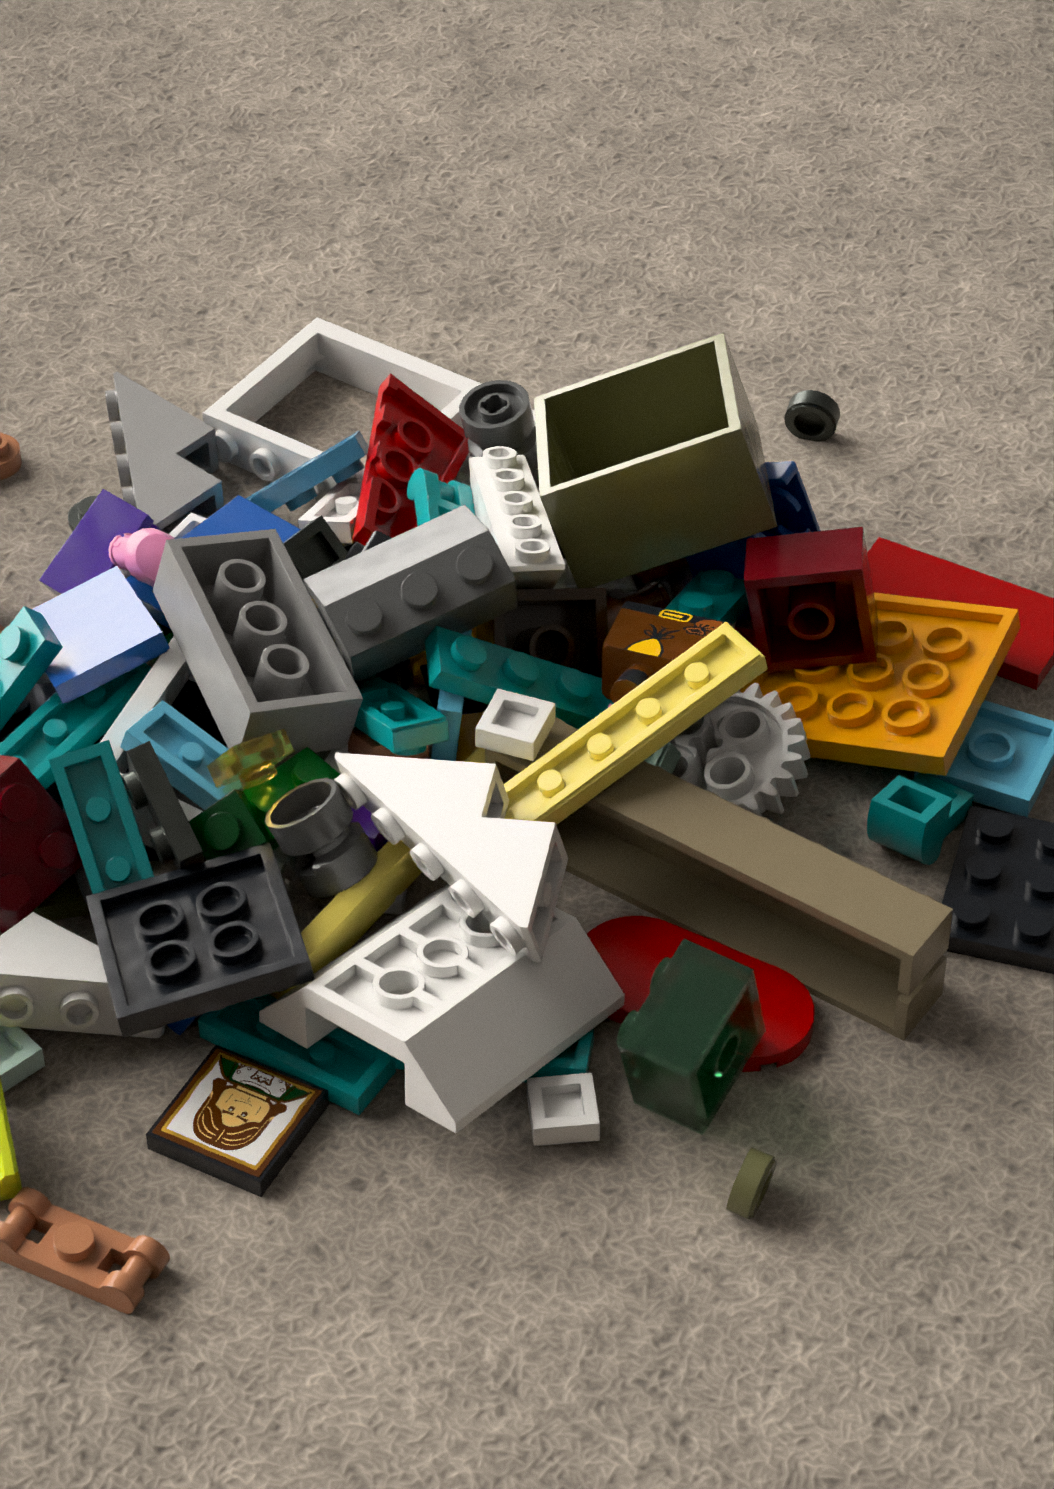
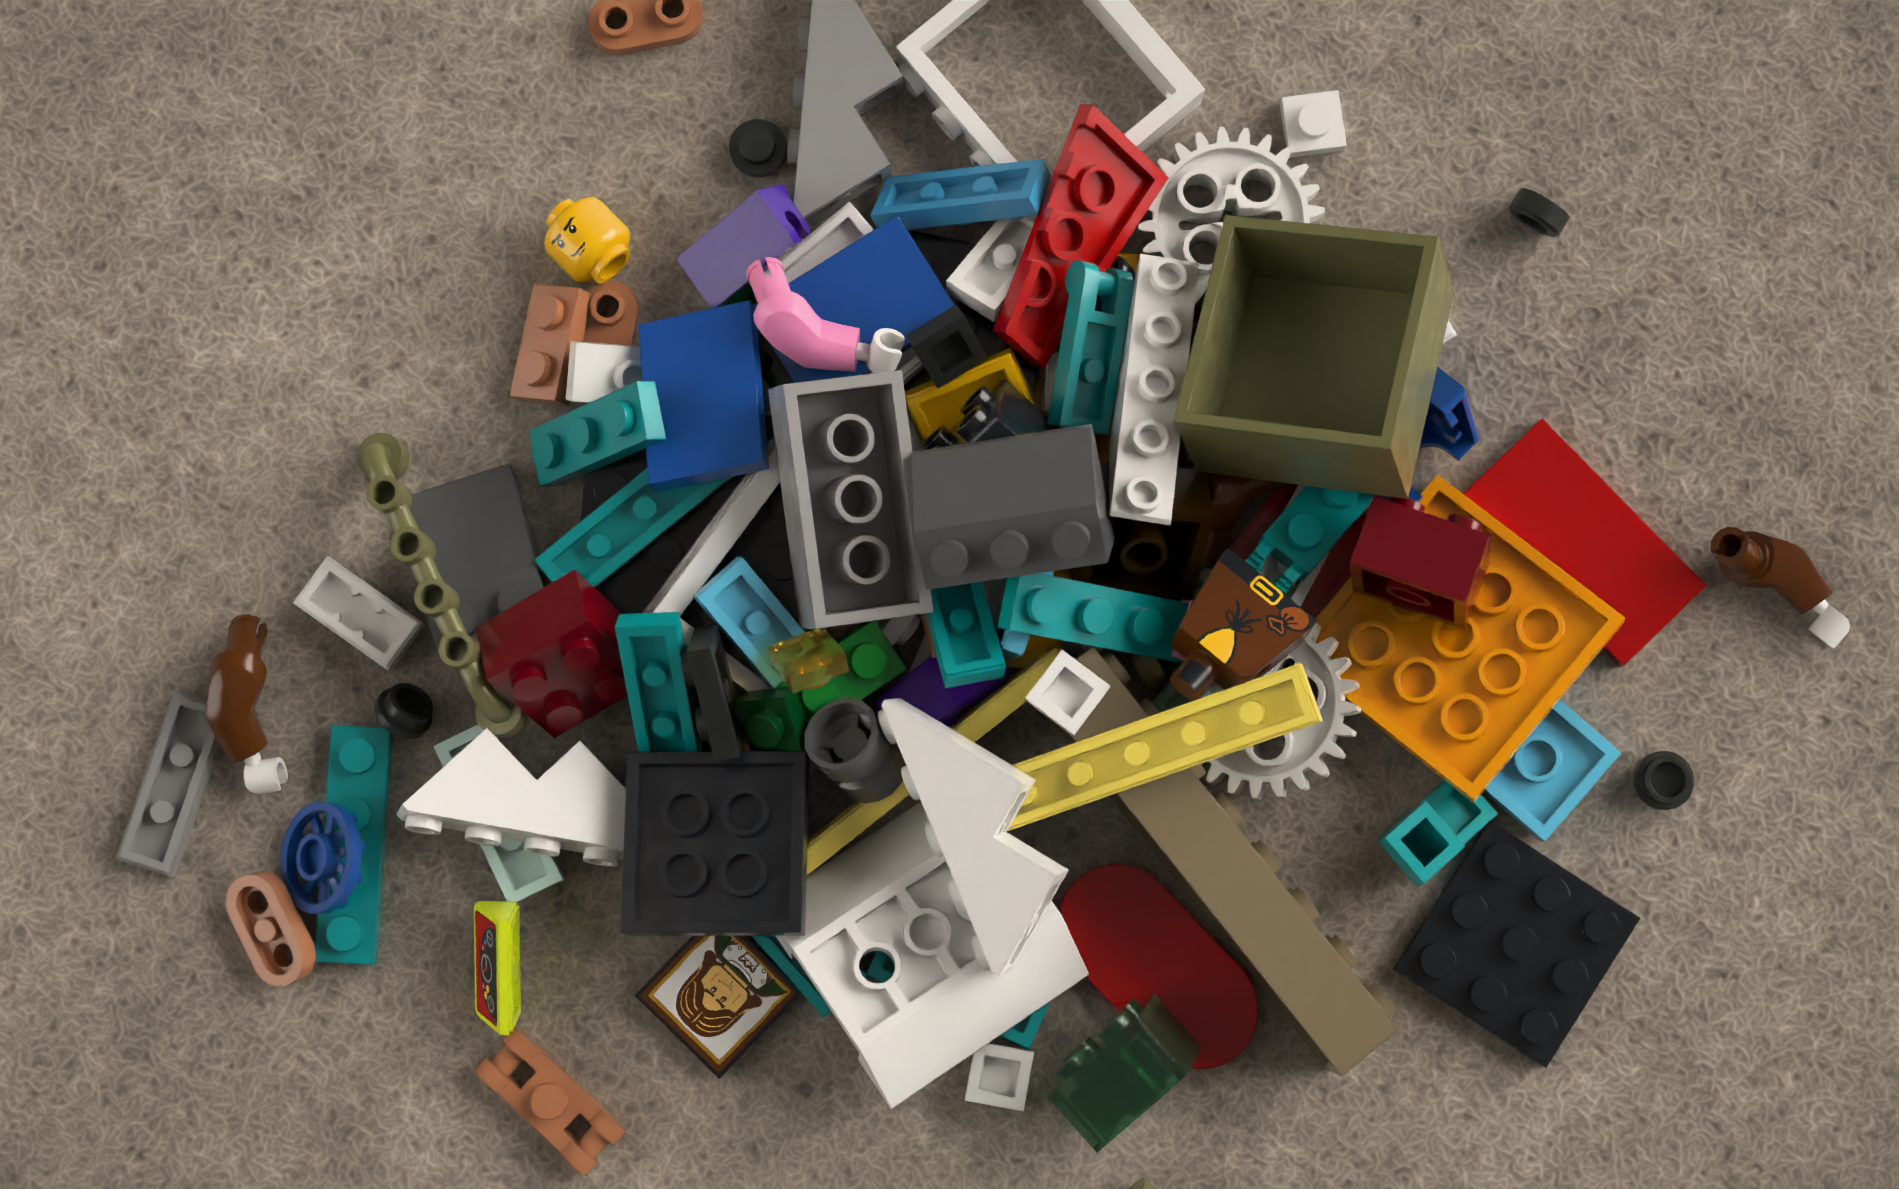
camera: 15 degrees right, 40 degrees up
dark grey wheel [459,380,538,473] -> none

